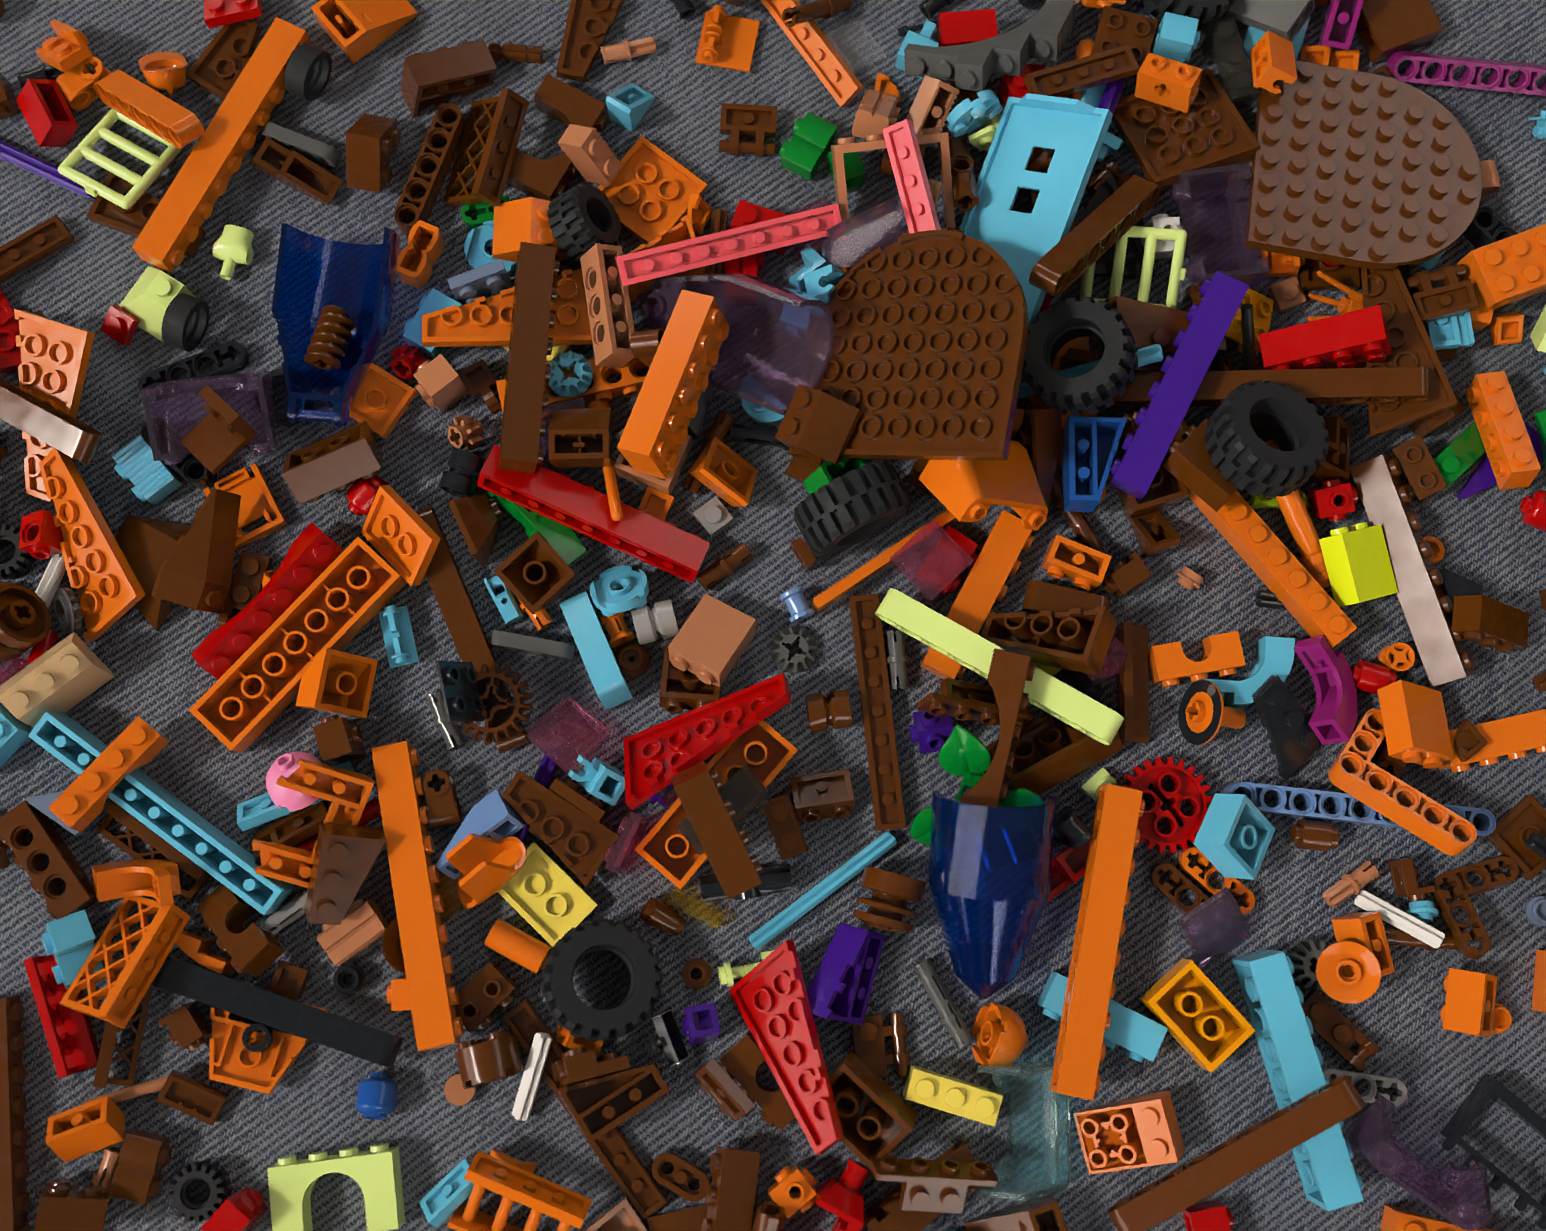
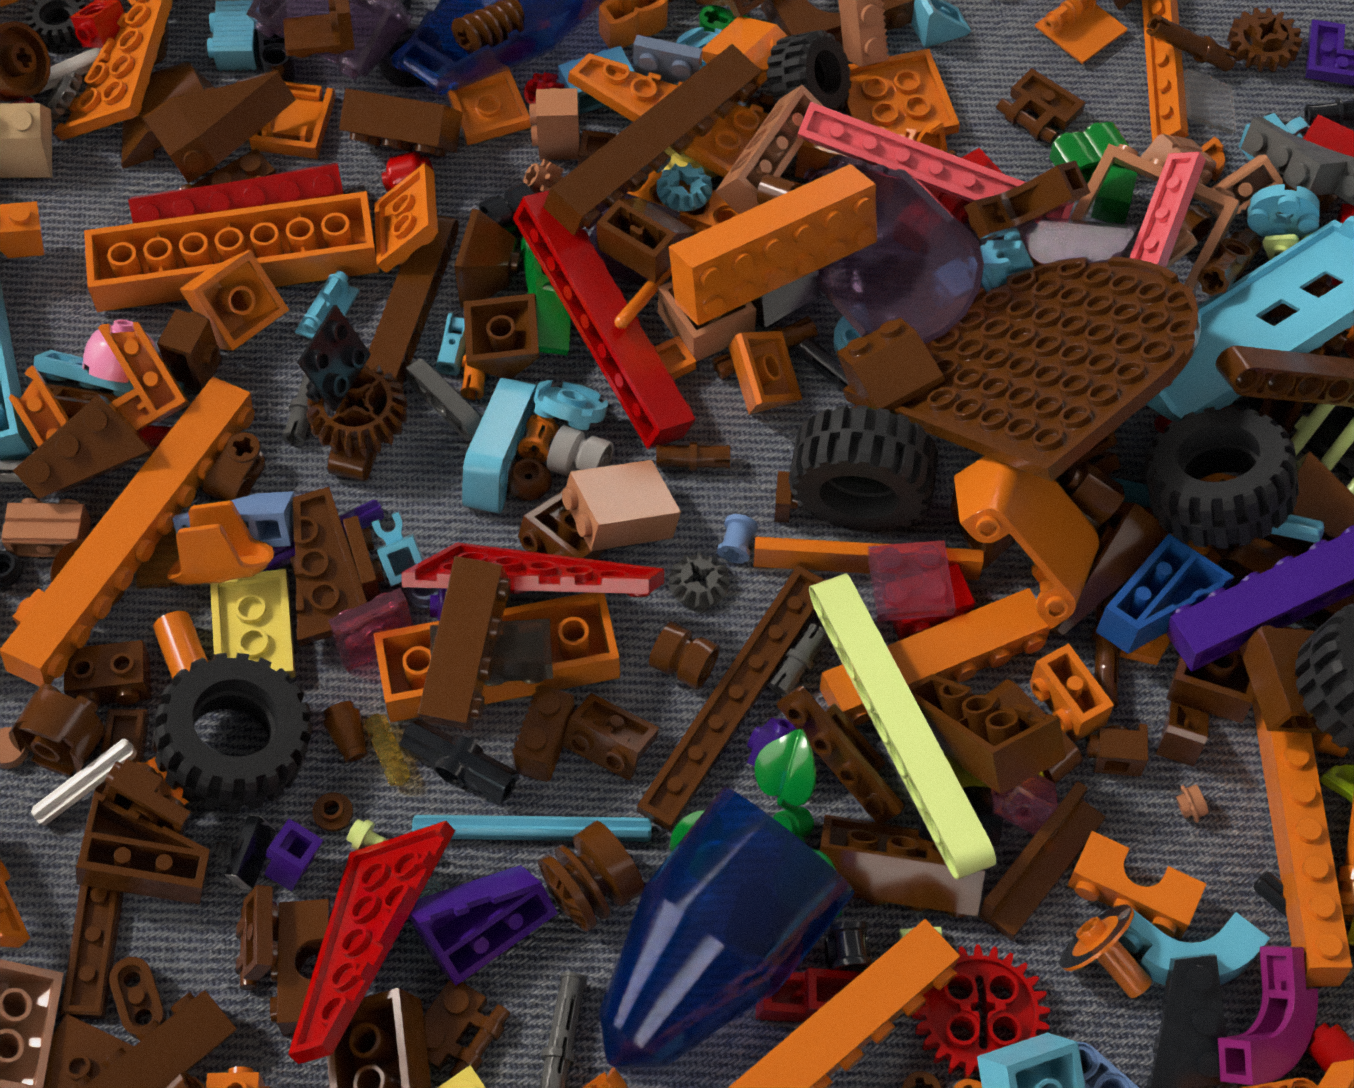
camera: 40 degrees right, 20 degrees down
clear pink plate [526,693,611,774] -> none
light grey plate [693,496,733,538] -> none
reddish brown arch [954,648,1036,837] -> none
none -> reddish brown arch [964,161,1091,240]

